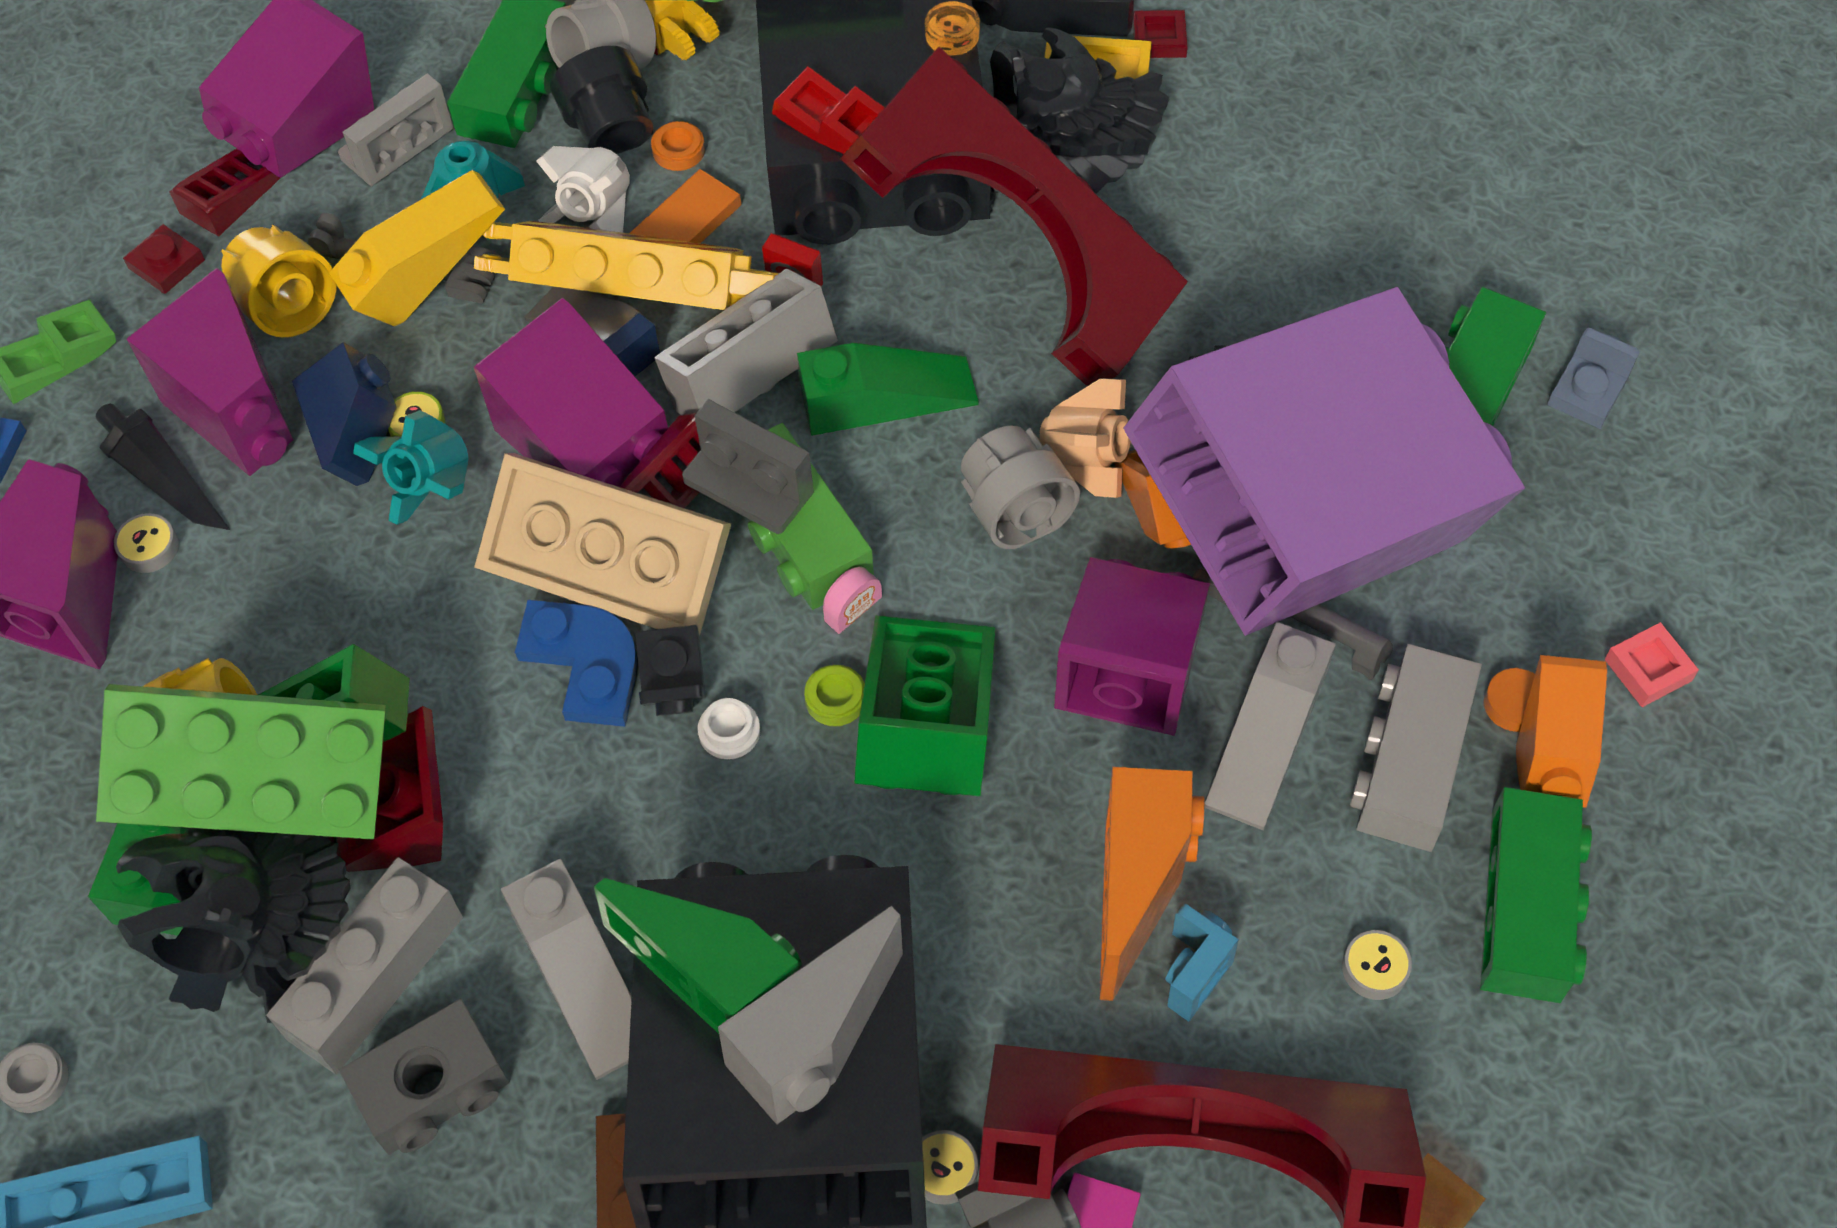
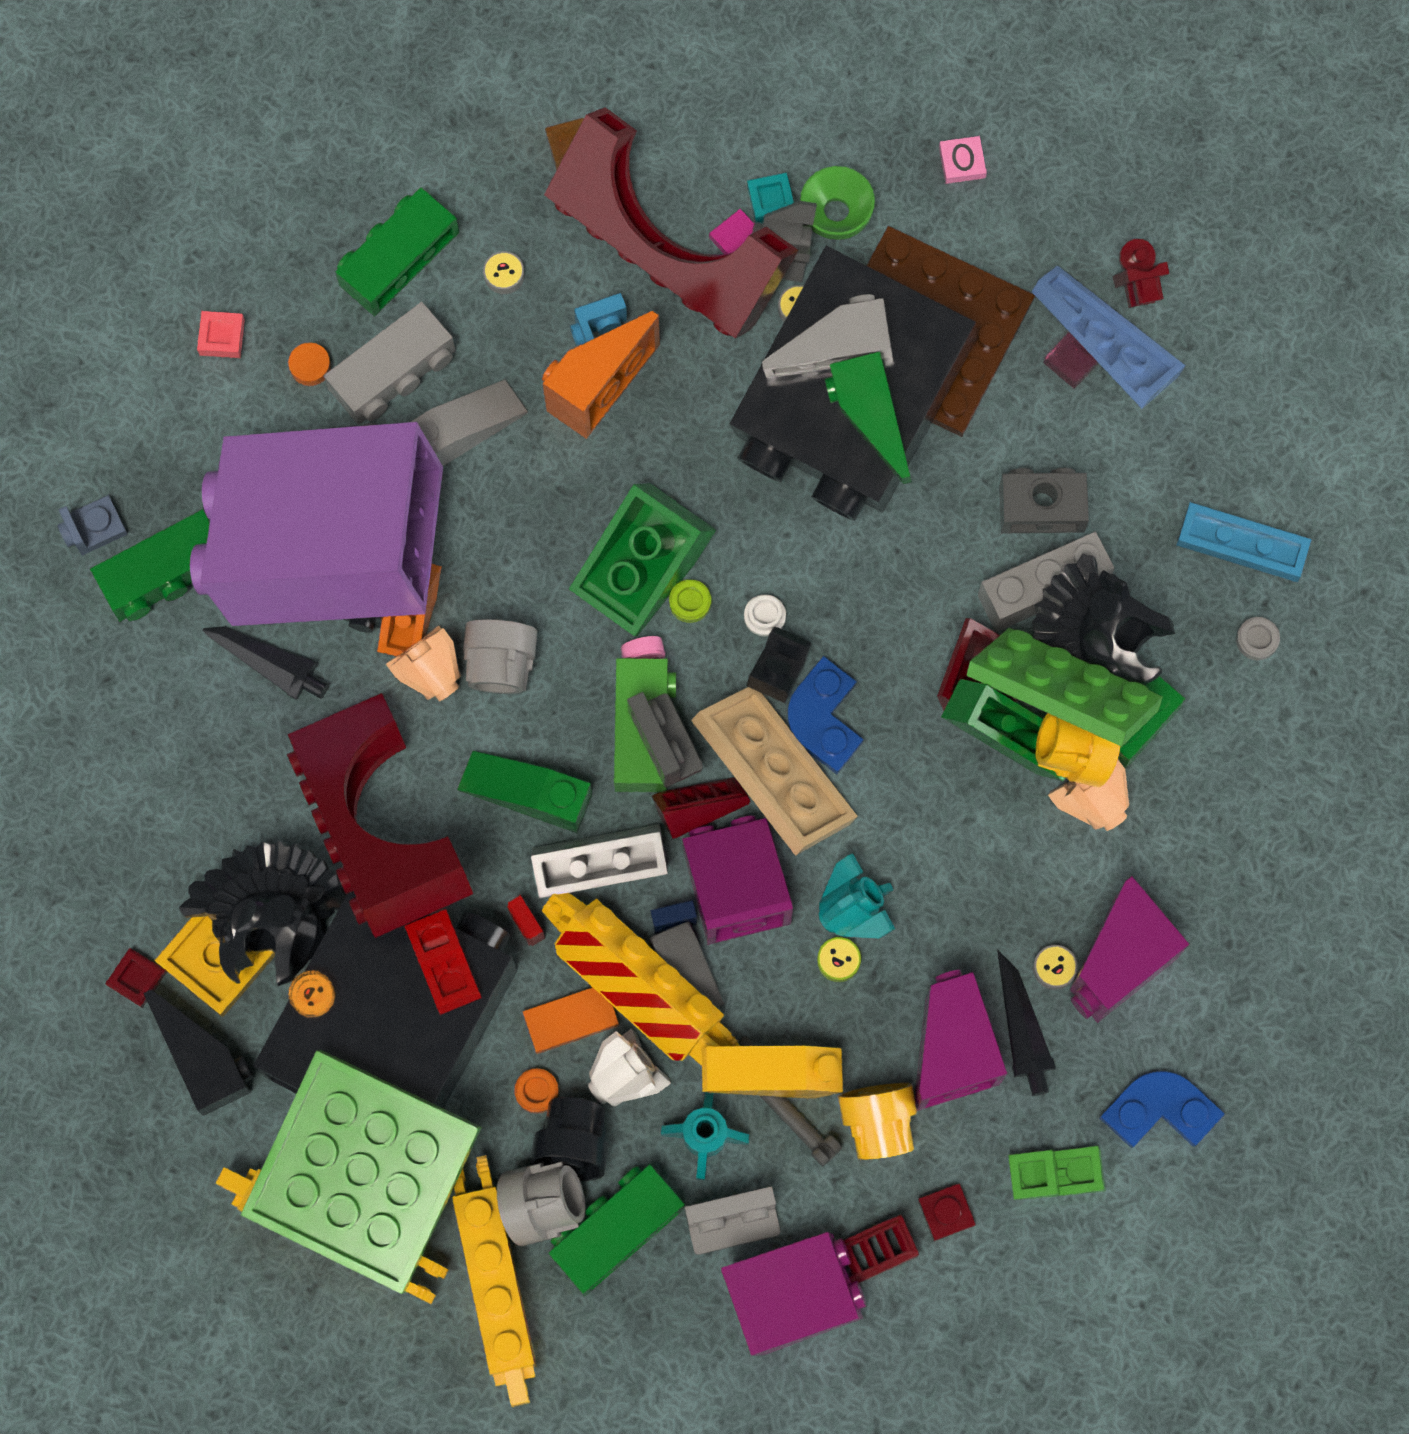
camera: 150 degrees left, 15 degrees up
dark blue slope [292,342,396,486] -> none
light grey slope [501,858,632,1080] -> none
magenta slope [1054,557,1210,736] -> none
orange slope [1516,655,1607,808] -> none

